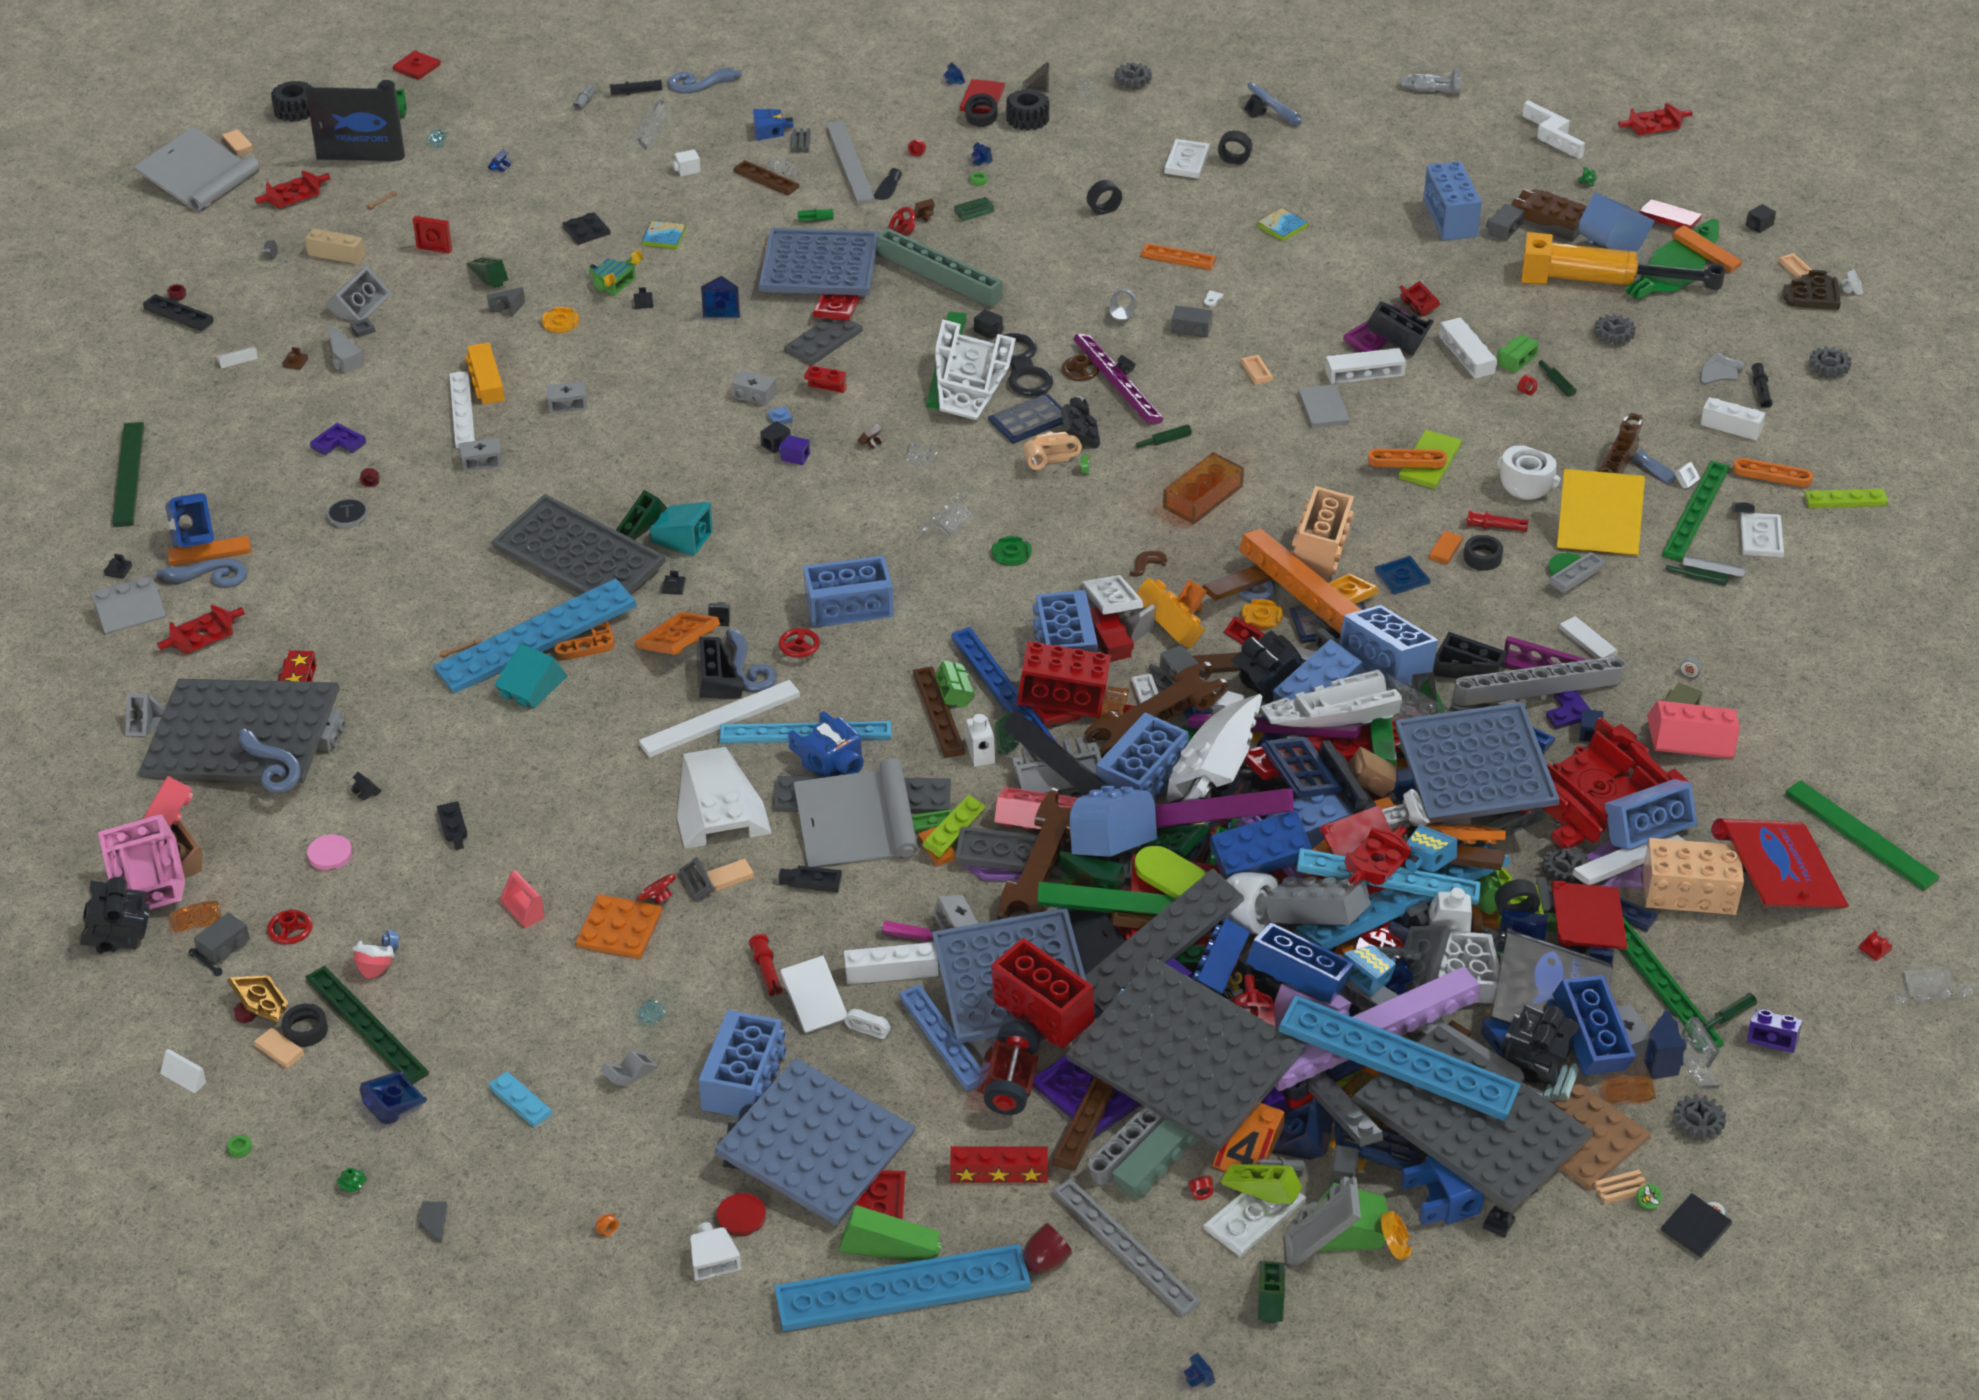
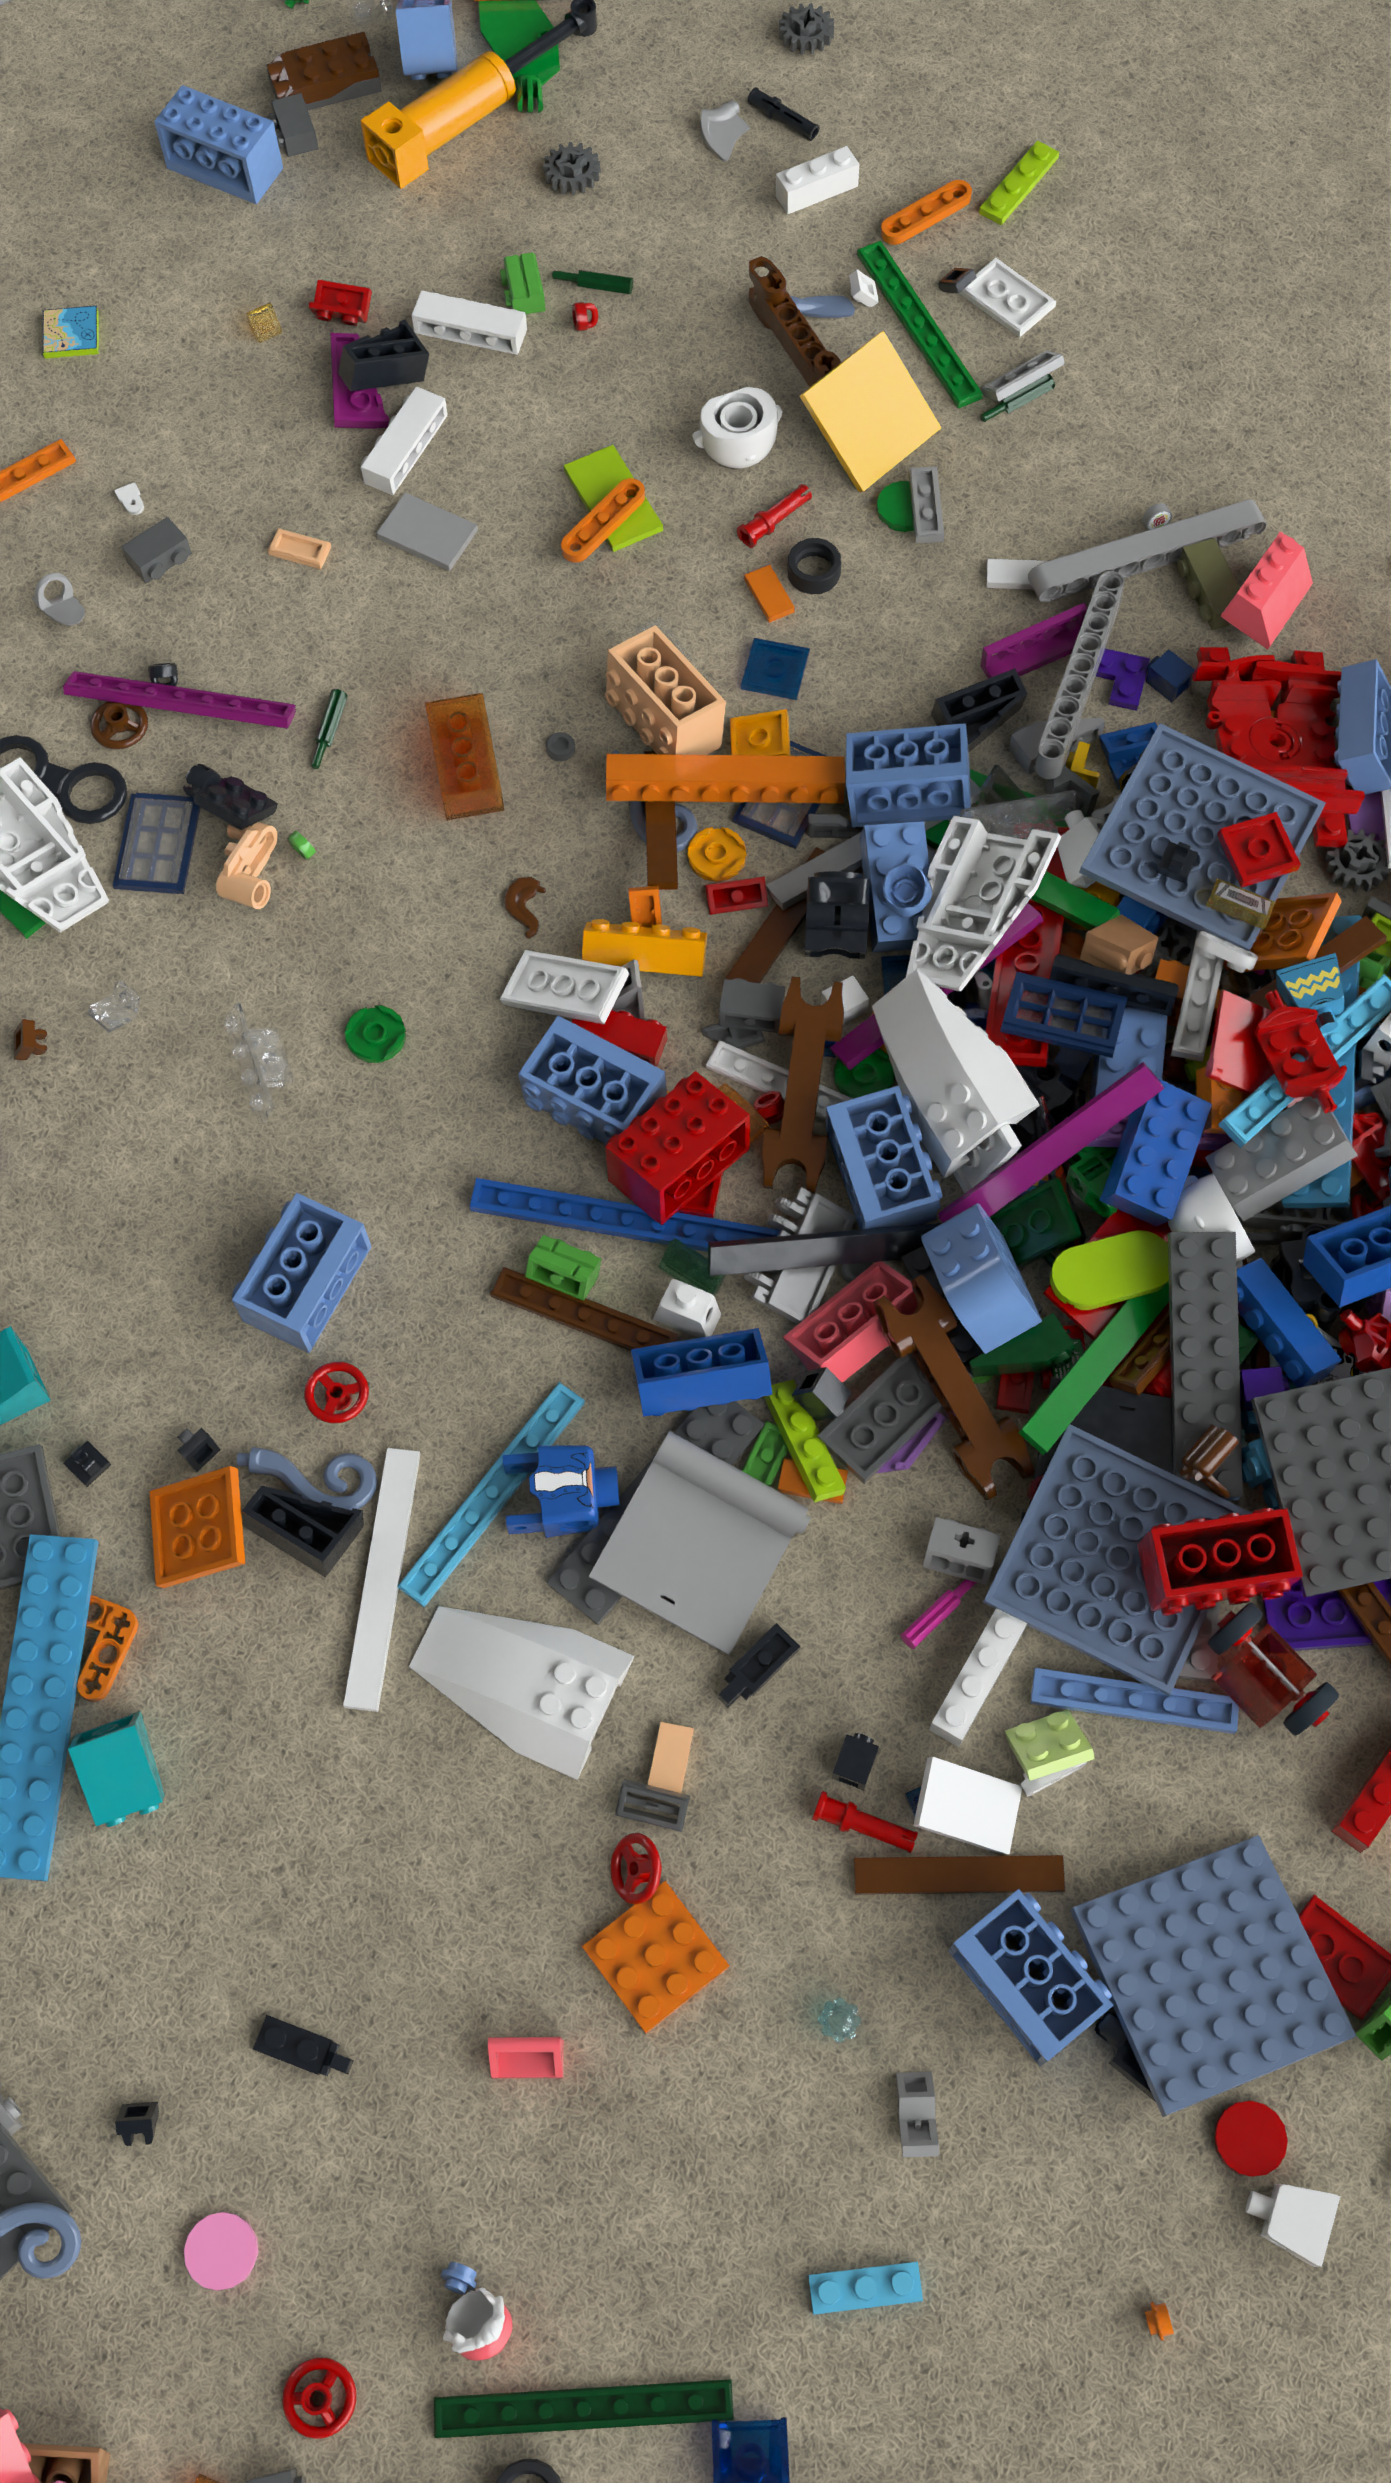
camera: 50 degrees left, 25 degrees up
none -> clear yellow slope [246,302,282,343]
none -> dark grey tile [546,732,575,762]
none -> blue brick [631,1328,772,1417]
none -> black brick [791,1367,851,1421]
none -> black brick [832,1733,879,1791]
none -> reddish brown tile [854,1855,1065,1895]
none -> medium blue hair [882,863,932,917]
none -> yellowish green plate [1005,1709,1095,1781]
none -> light grey beam [1028,499,1267,602]
none -> black tile [1156,841,1198,884]
none -> reddish brown piece [1179,1424,1239,1499]
none -> slope [1205,878,1275,929]
none -> red plate [1217,812,1301,888]

